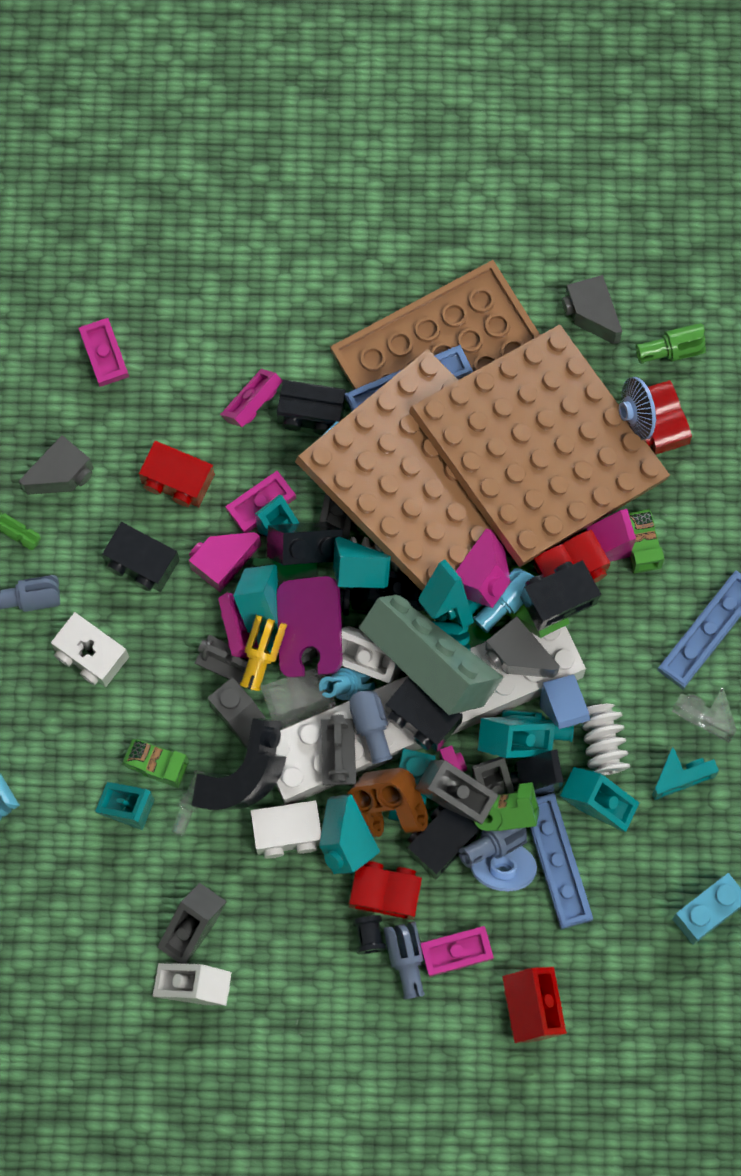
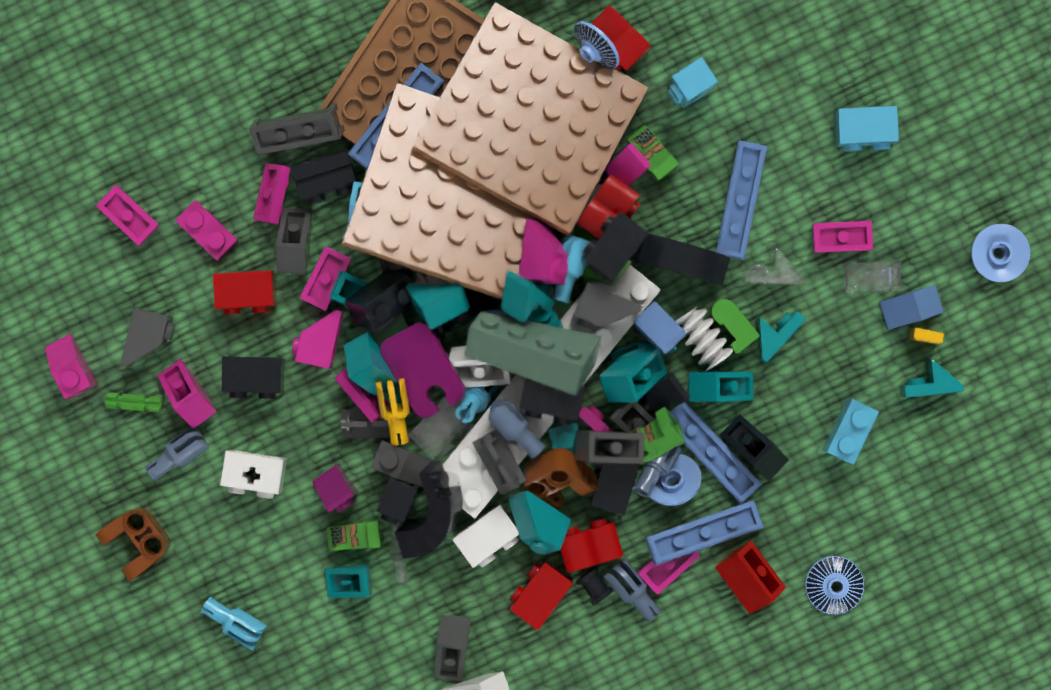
camera: 25 degrees left, 15 degrees up
none -> dark pink slope [157,358,217,429]
none -> dark pink plate [175,200,239,261]
none -> dark grey container [249,104,345,155]
none -> dark grey slope [275,208,312,274]
none -> magenta slope [312,463,358,513]
none -> black brick [376,477,420,525]
none -> red brick [509,560,573,630]
none -> black arch [629,233,730,286]
none -> medium blue tile [645,500,764,566]
none -> medium azure brick [667,57,718,109]
none -> bright green leg [710,299,760,355]
none -> black slope [720,414,789,481]
none -> dish [805,556,864,615]

